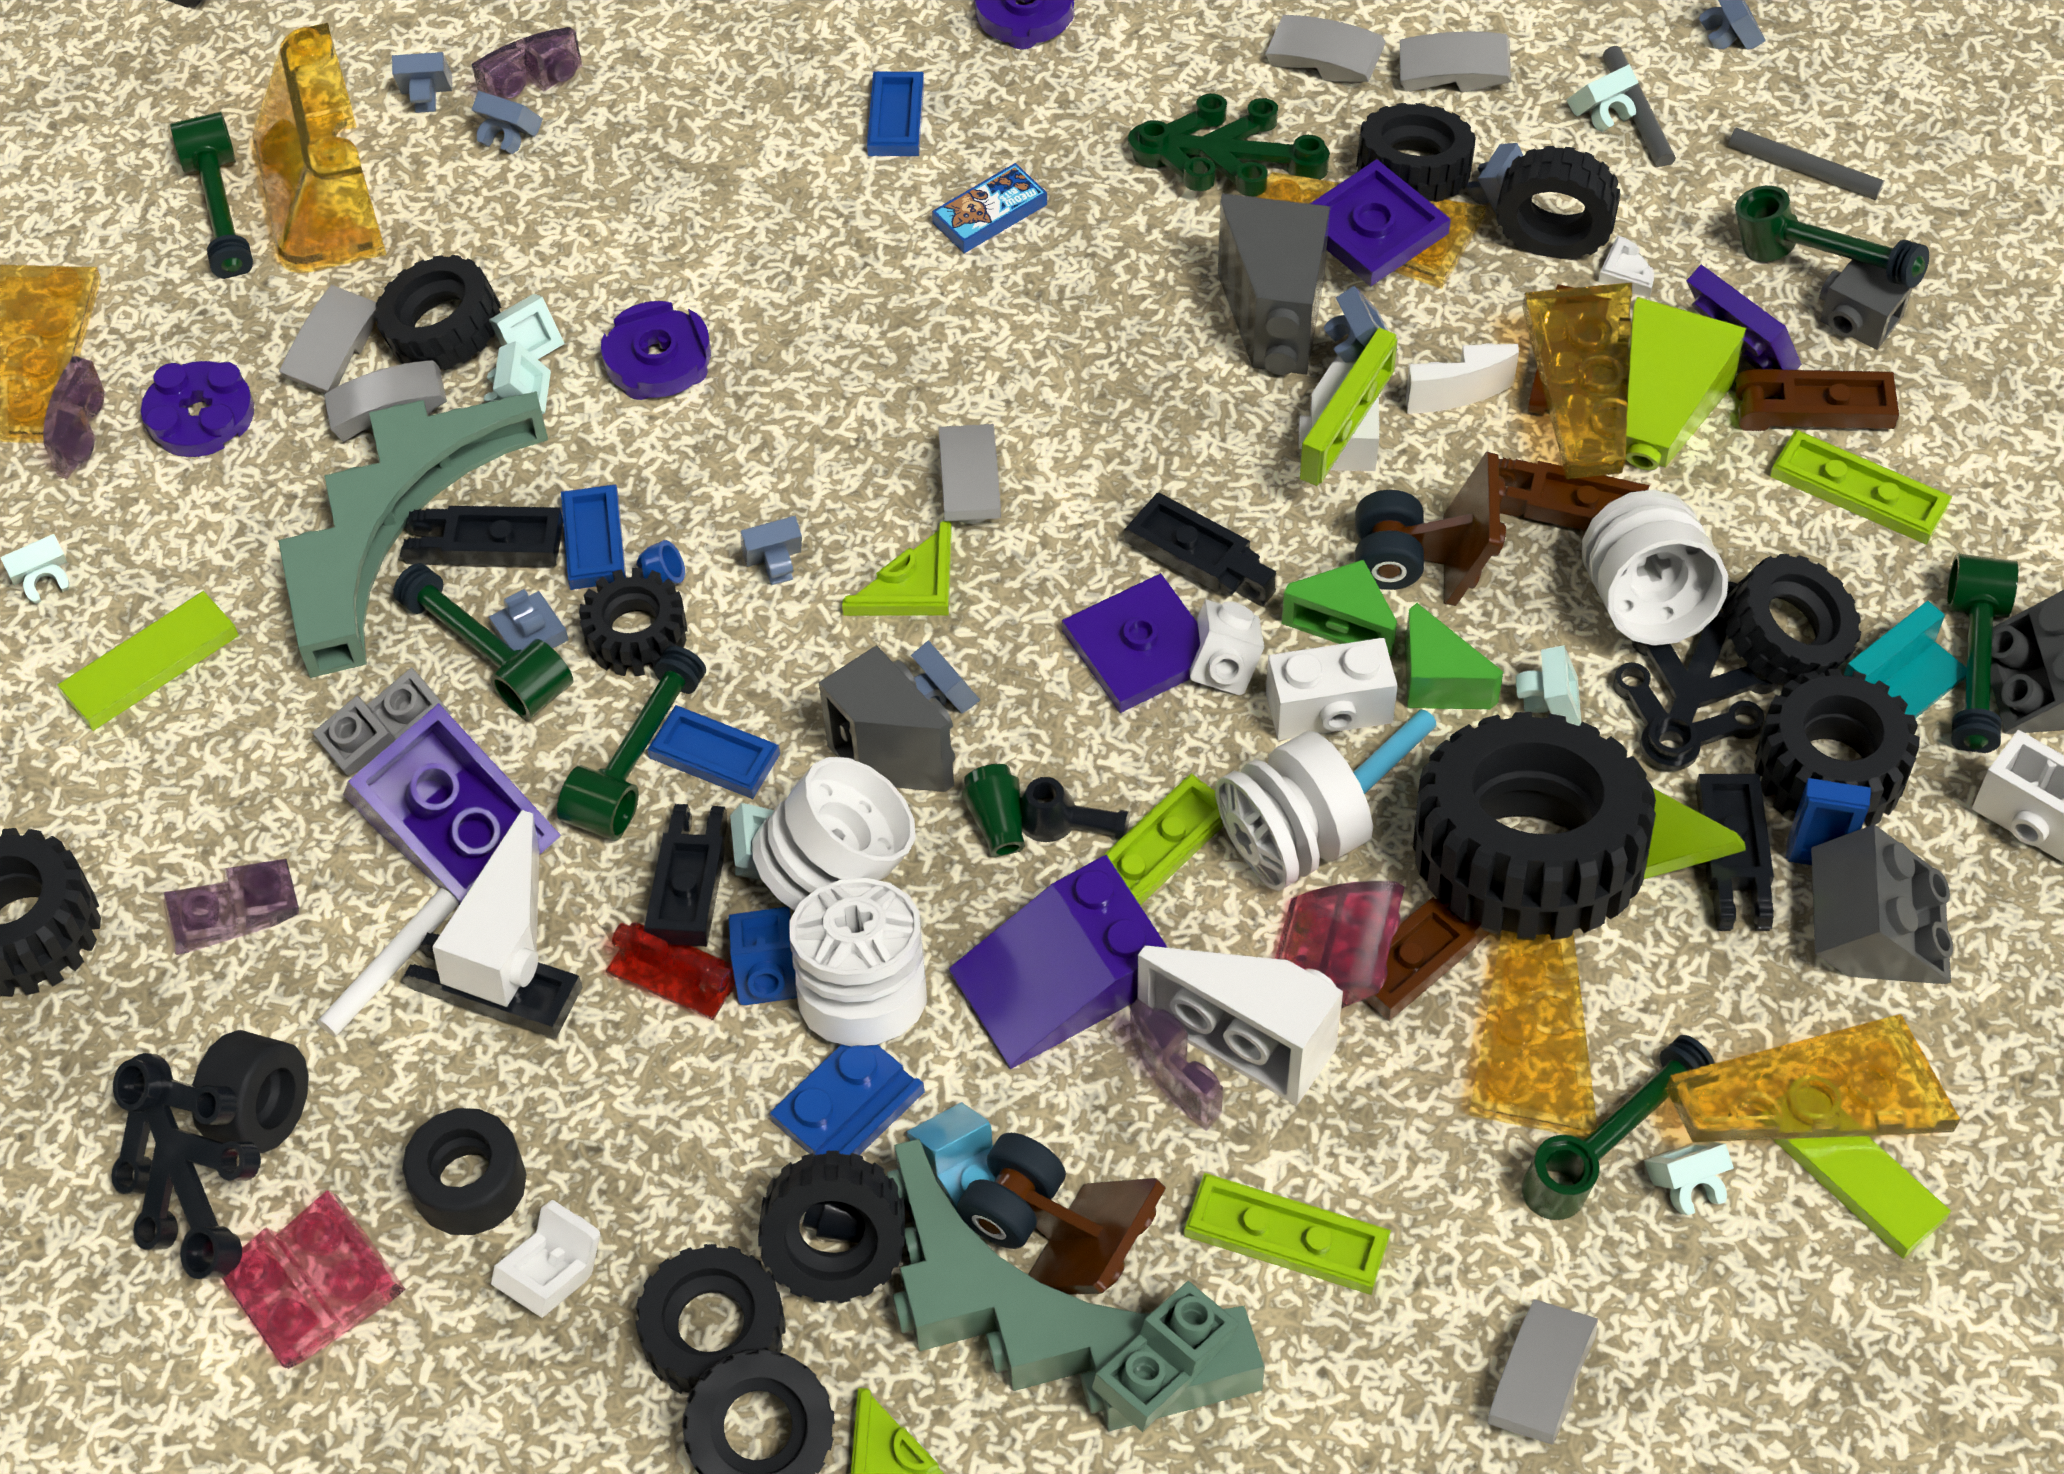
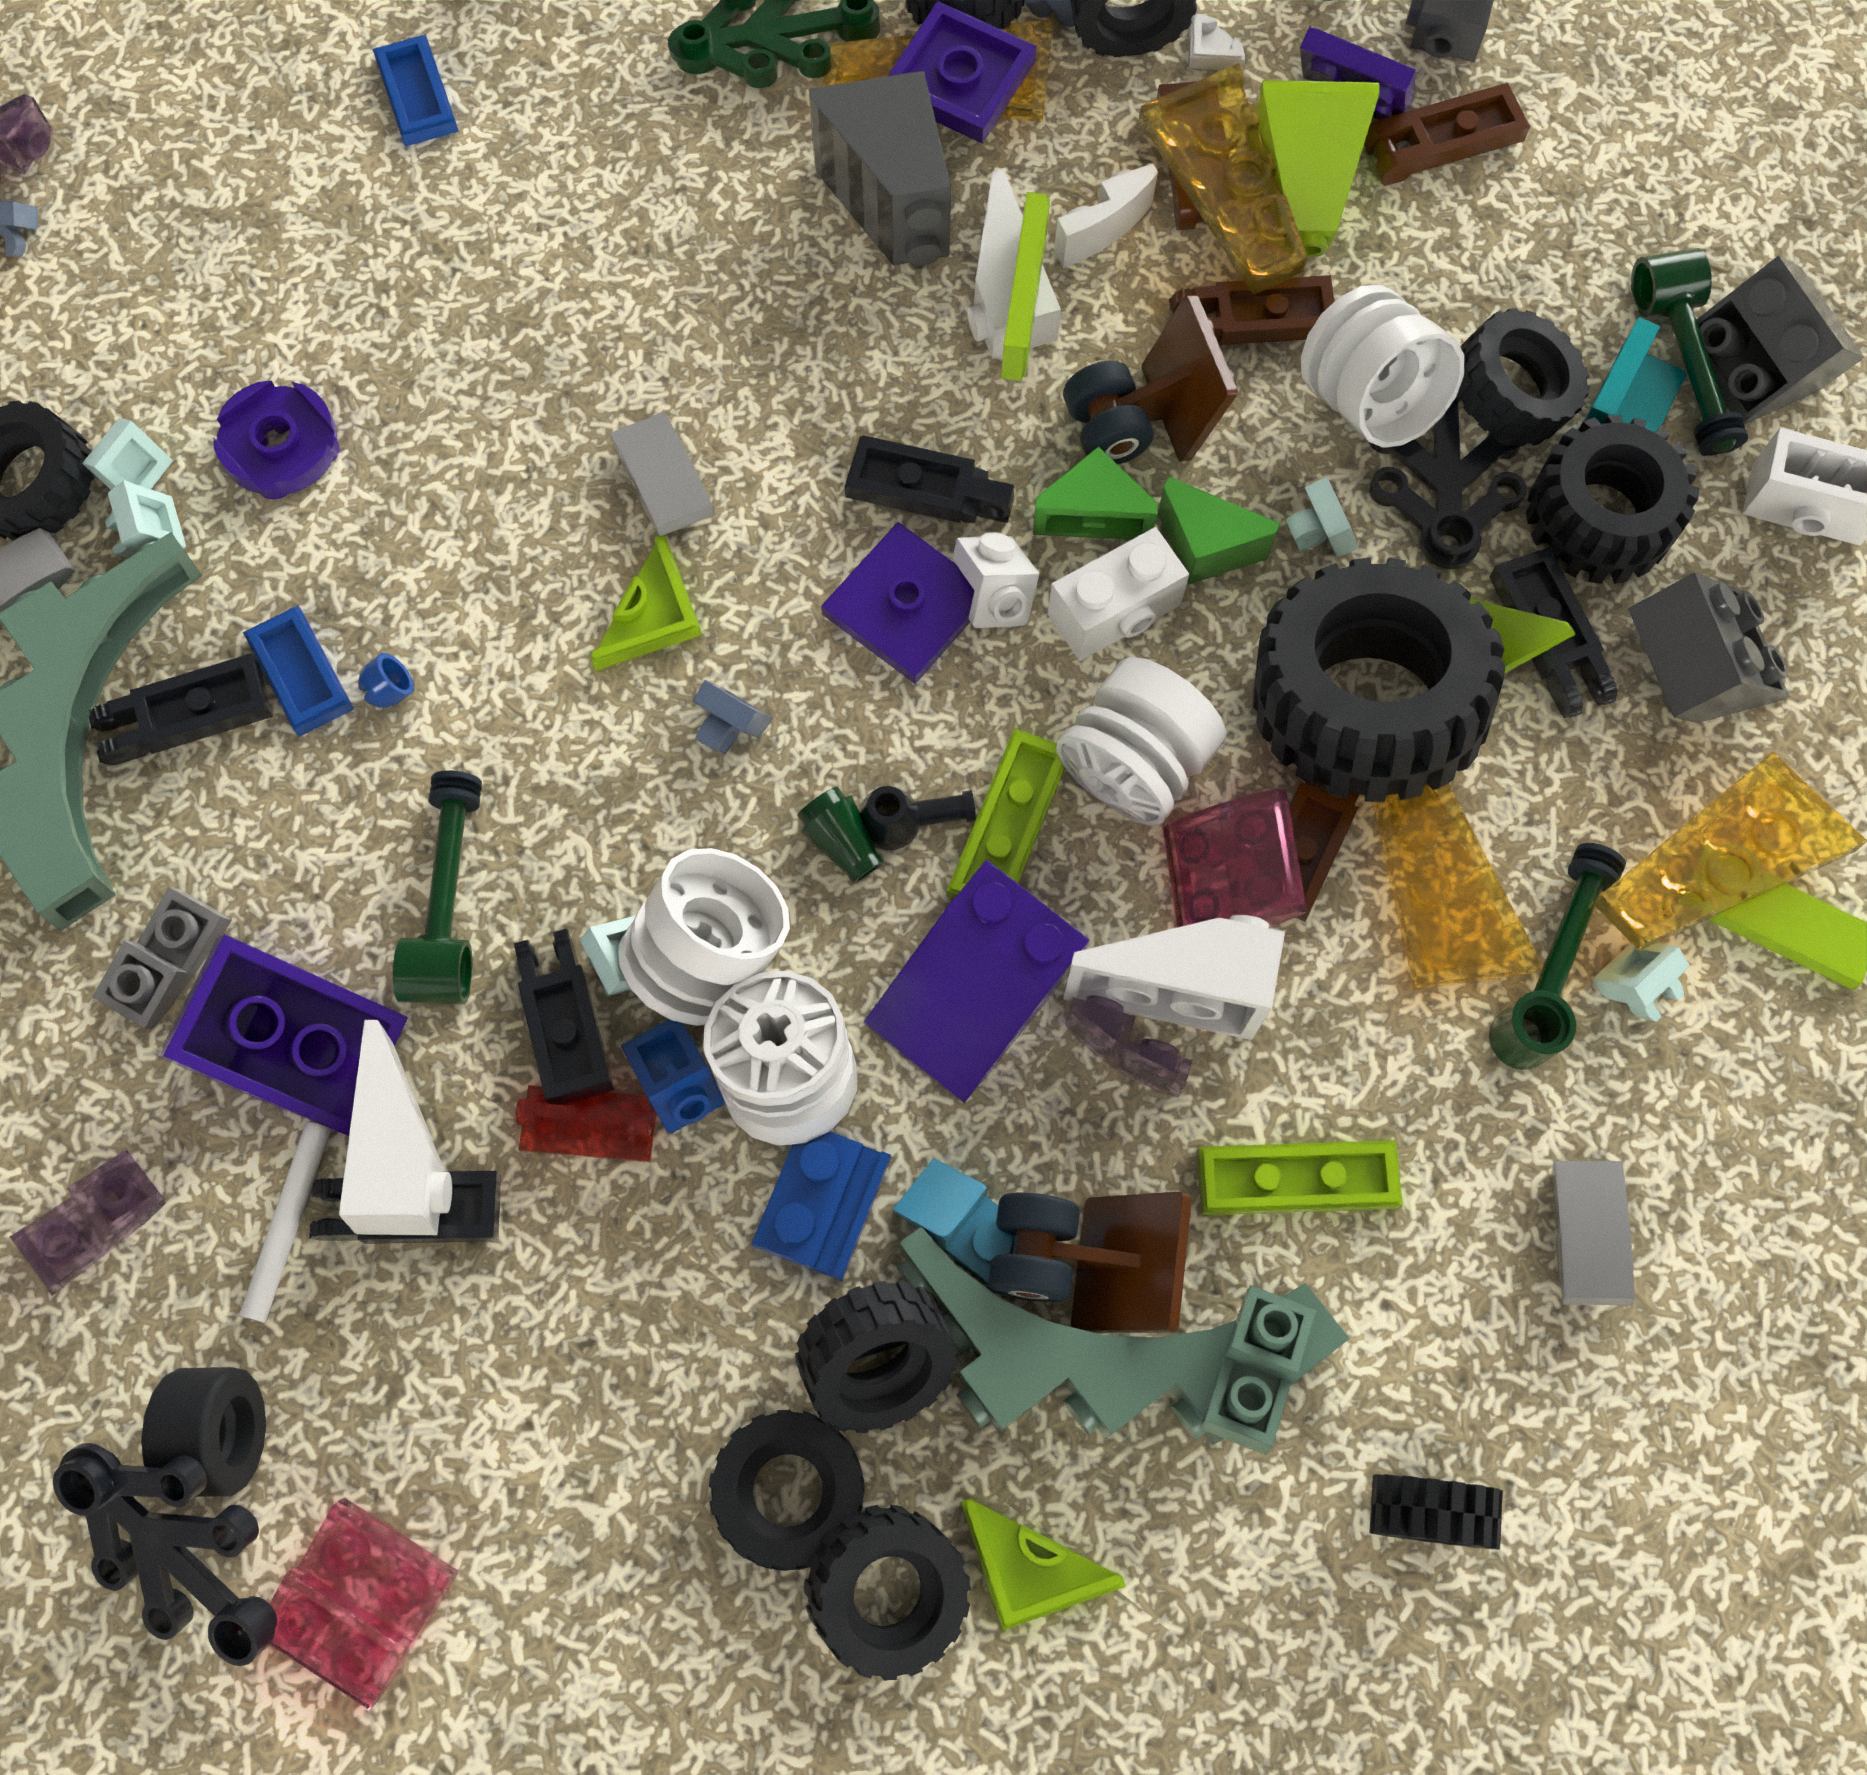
camera: 25 degrees left, 15 degrees up
dark green piece [393,563,574,720] -> none
black tyre [402,1108,527,1235] -> none
sand blue tile [489,589,569,651] -> none
white bracket [491,1200,600,1318] -> none
black tyre [579,568,688,676] -> none
blue tile [647,705,780,799] -> none
sand blue tile [741,515,802,586] -> none
dark grey slope [818,645,956,792] -> none
tile [932,163,1047,254] -> none
sand blue tile [1324,286,1398,362] -> none
medium azure bar [1353,710,1436,794] -> none
lime tile [1770,429,1952,545] -> none
blue tile [1785,778,1871,865] -> none

